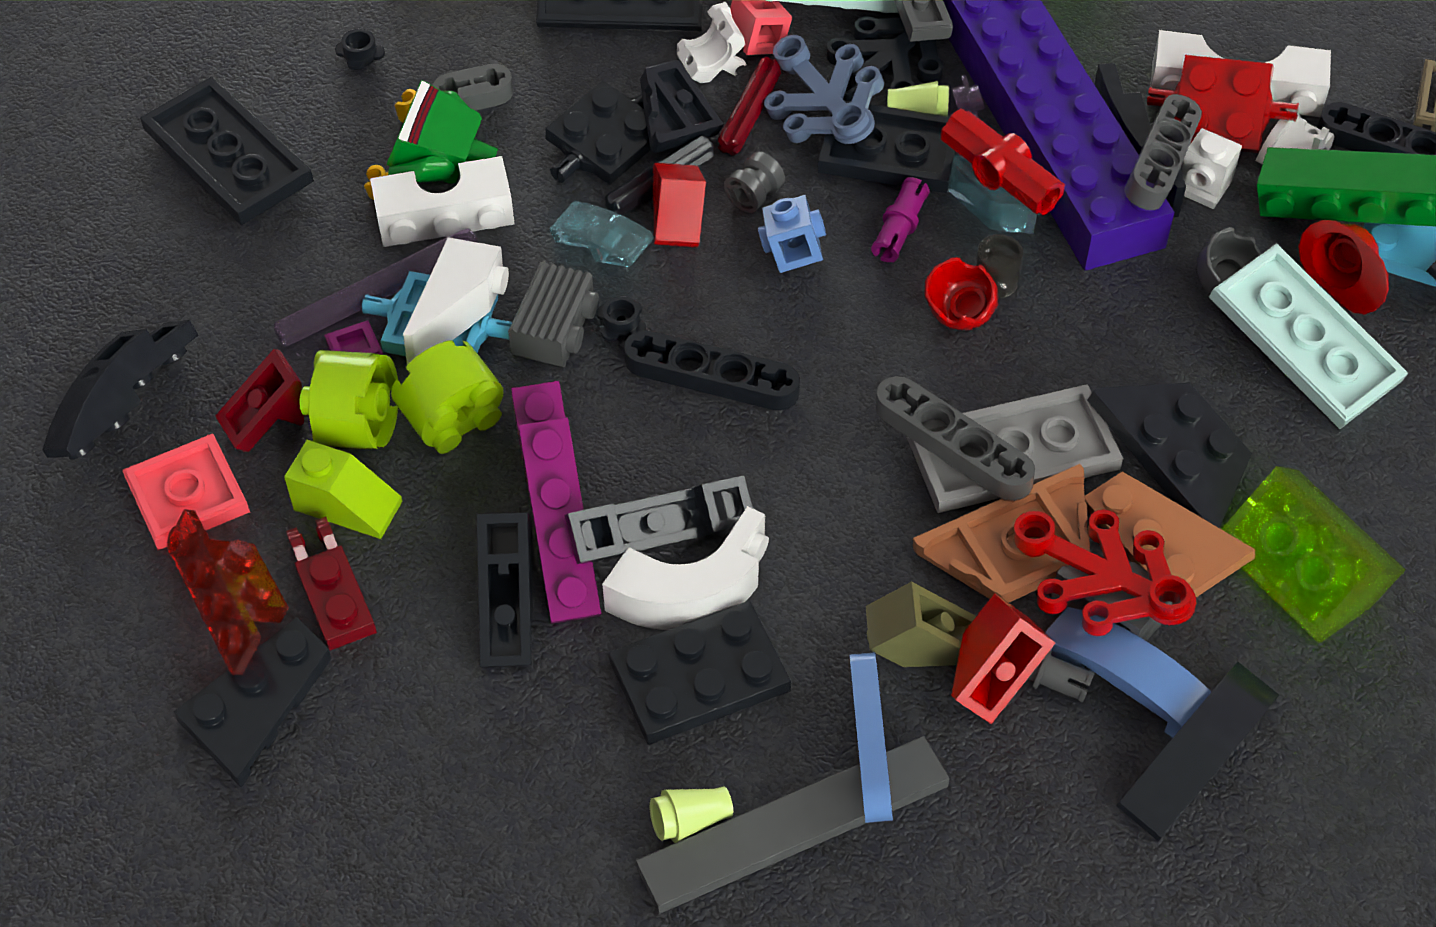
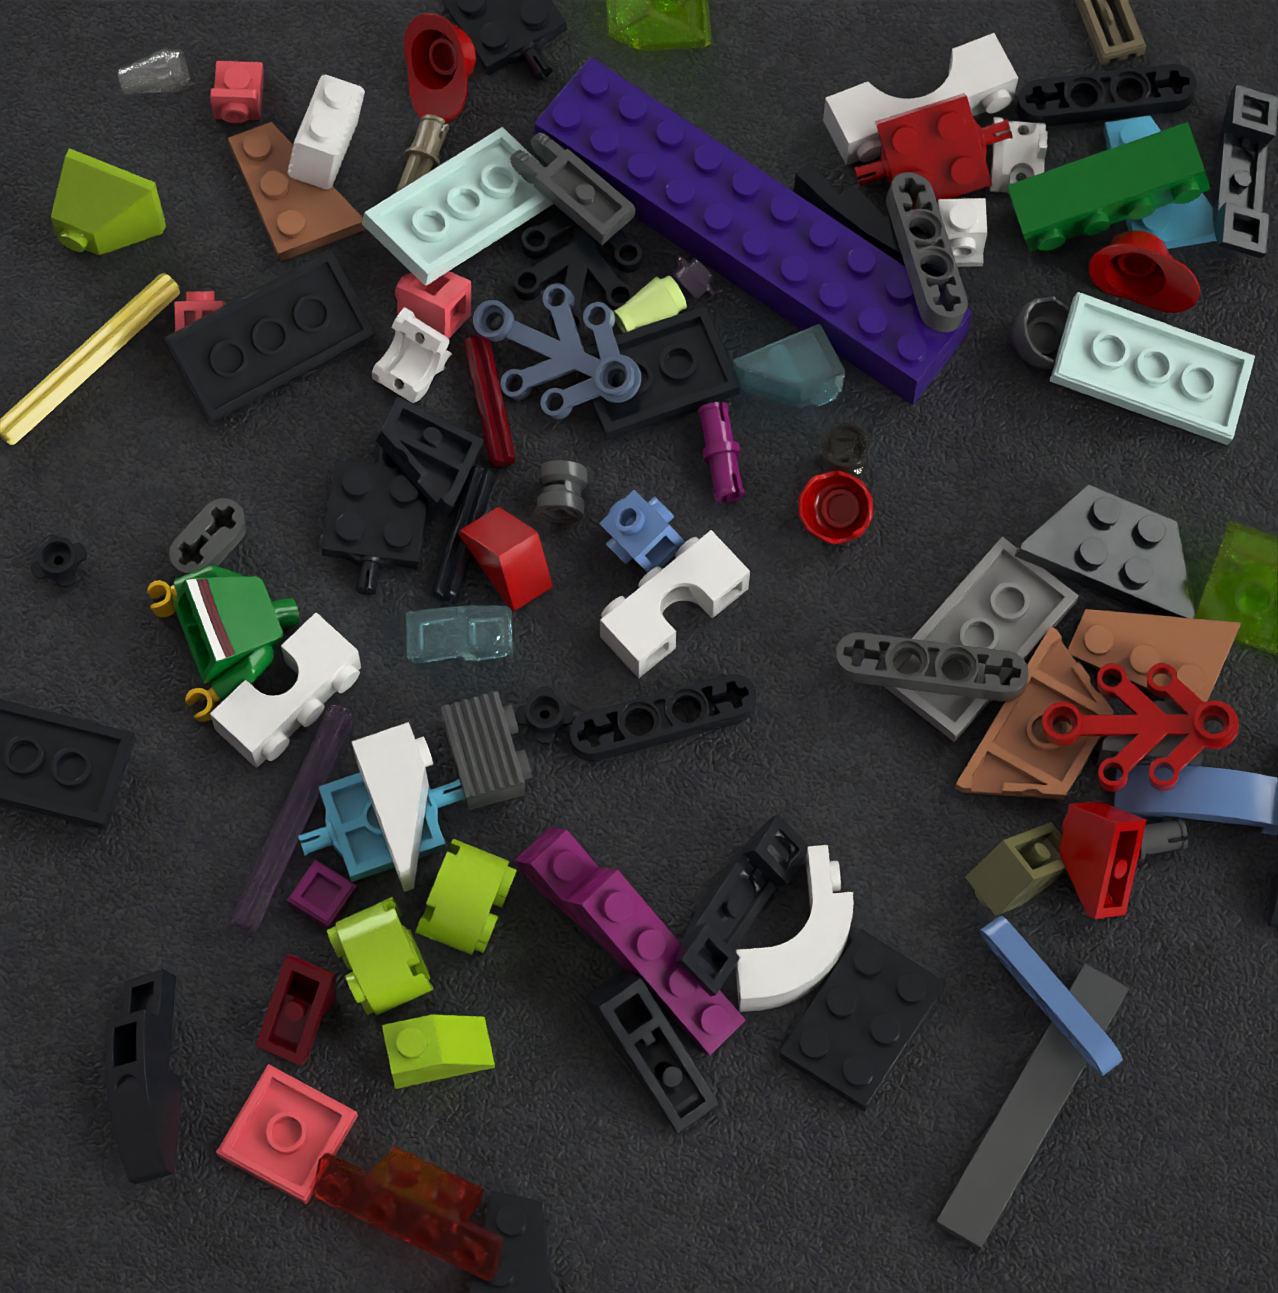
camera: 35 degrees left, 15 degrees up
dark red hinge [286,517,377,651] -> none
yellowish green cone [650,786,733,843] -> none
red piece [941,108,1065,216] -> none
none -> white arch [600,530,750,678]

